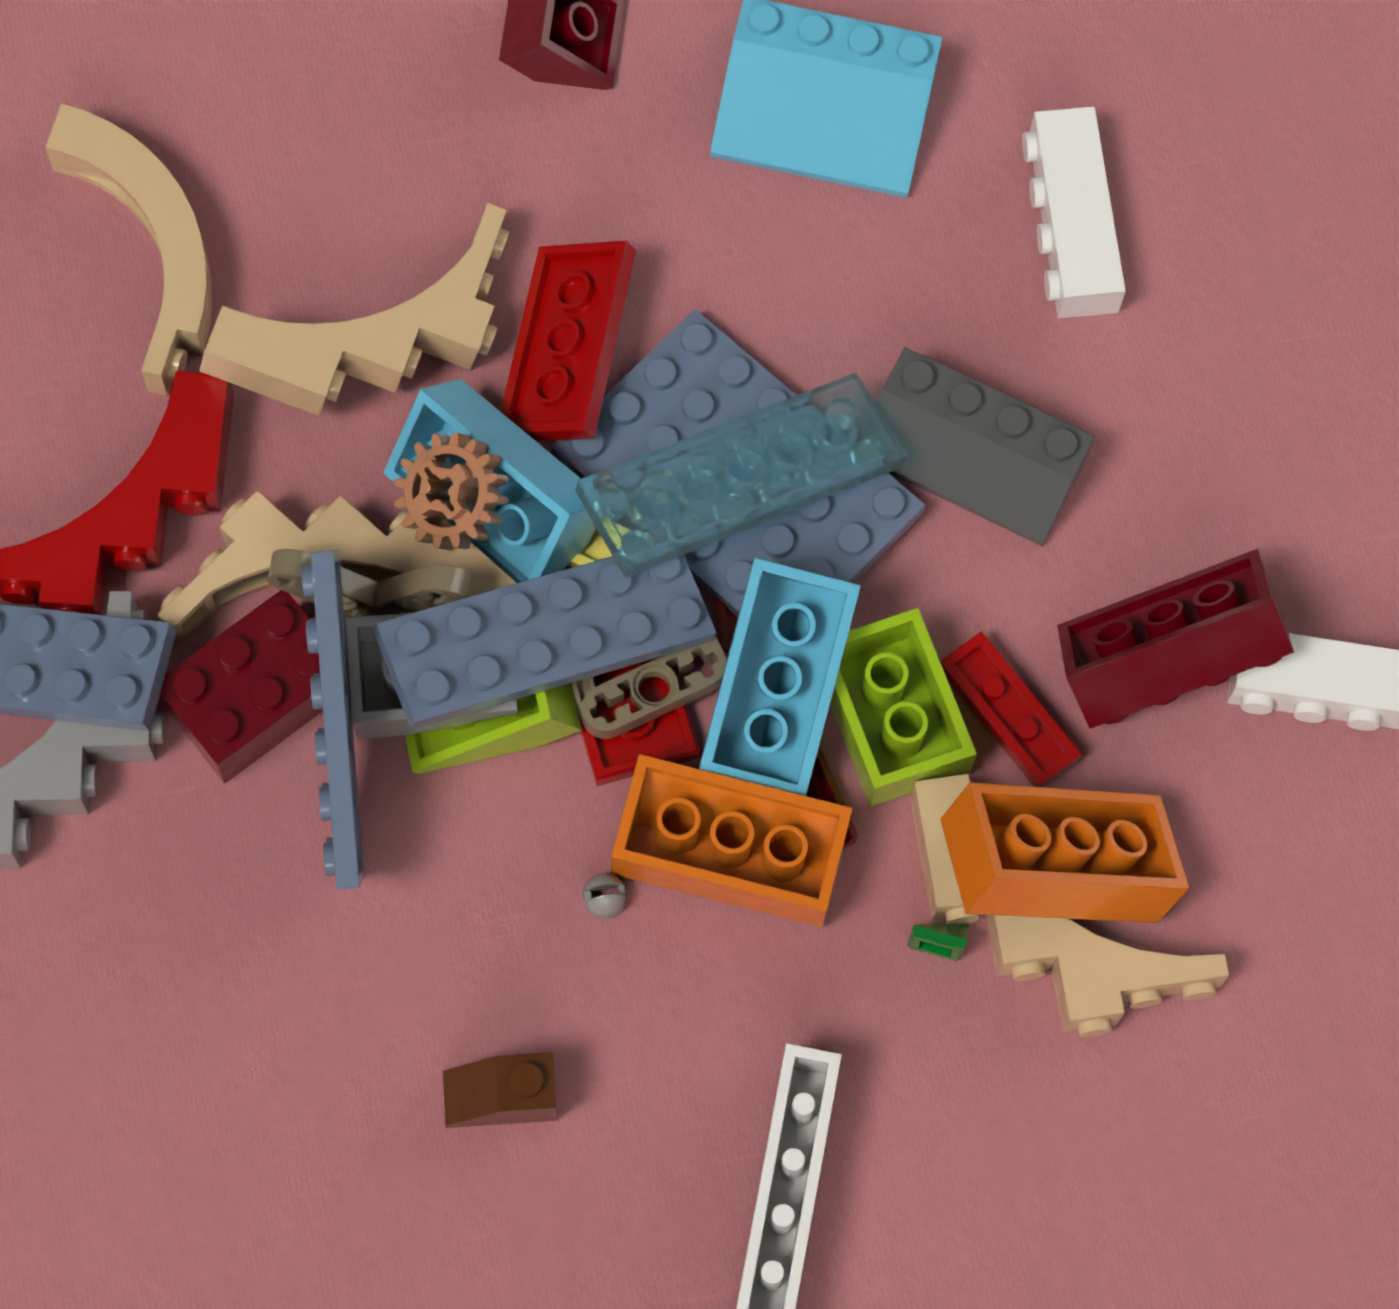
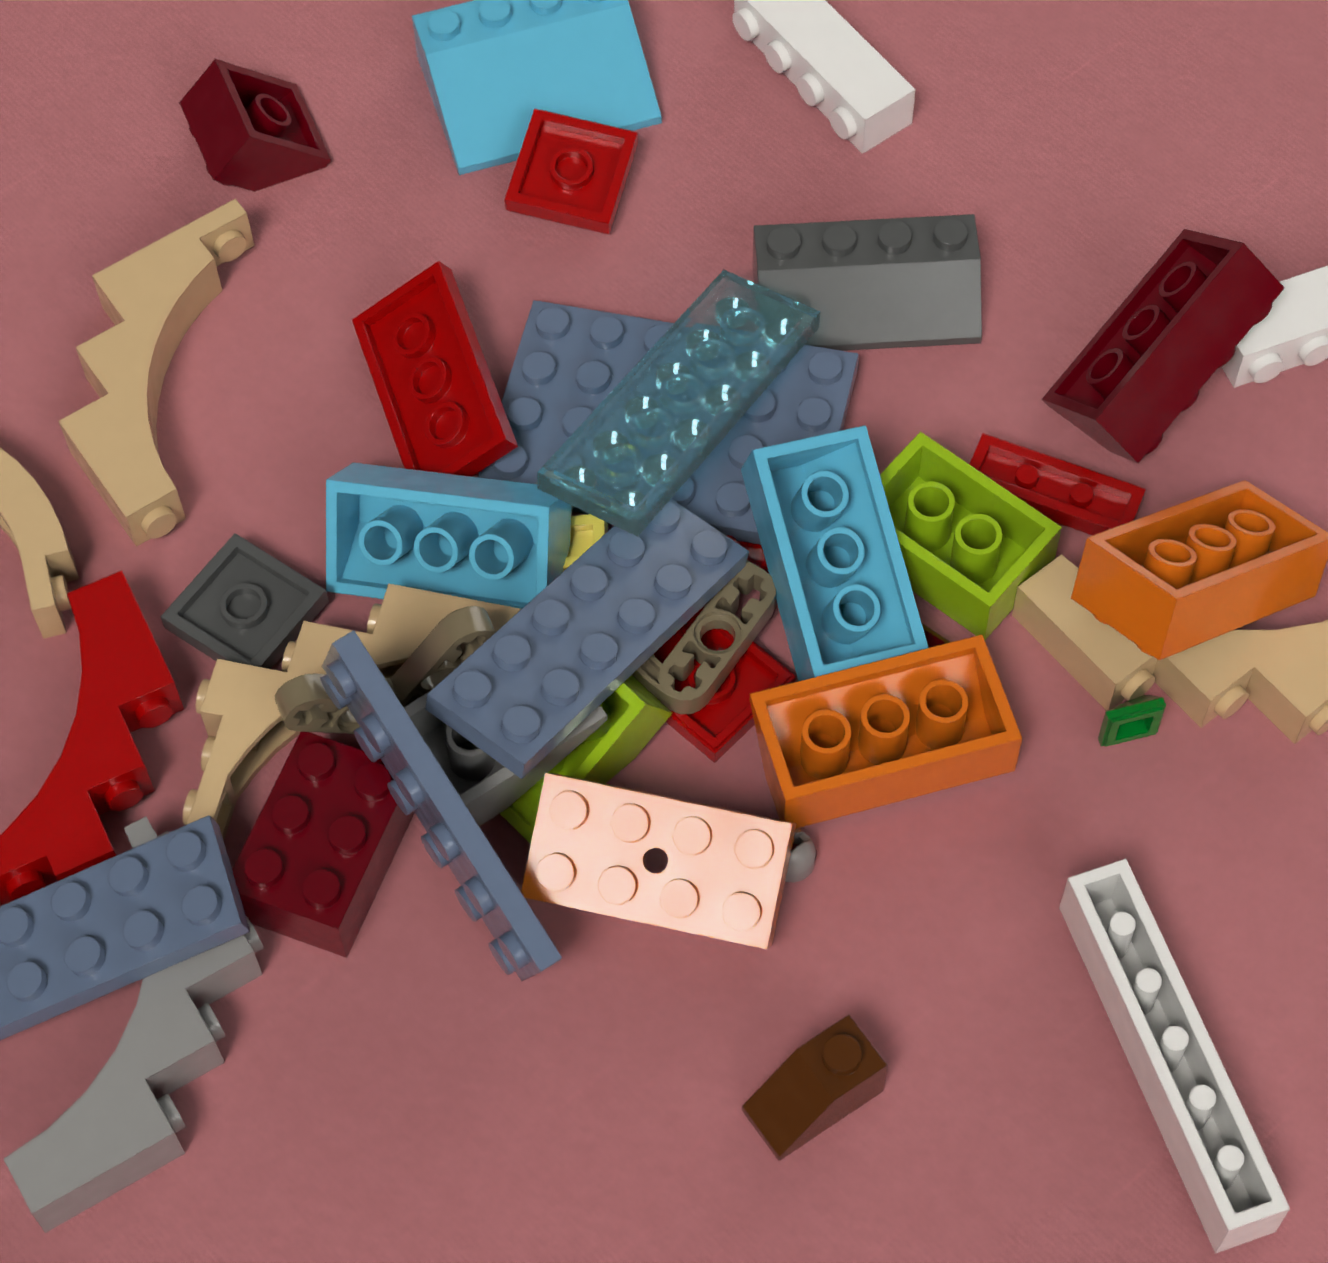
camera: 25 degrees left, 10 degrees down
tan arch [200,202,509,416] -> none
nougat gear [393,432,509,550] -> none
none -> tan arch [59,199,254,547]
none -> dark grey plate [160,533,329,669]
none -> red plate [504,108,638,235]
none -> brick [521,773,797,949]

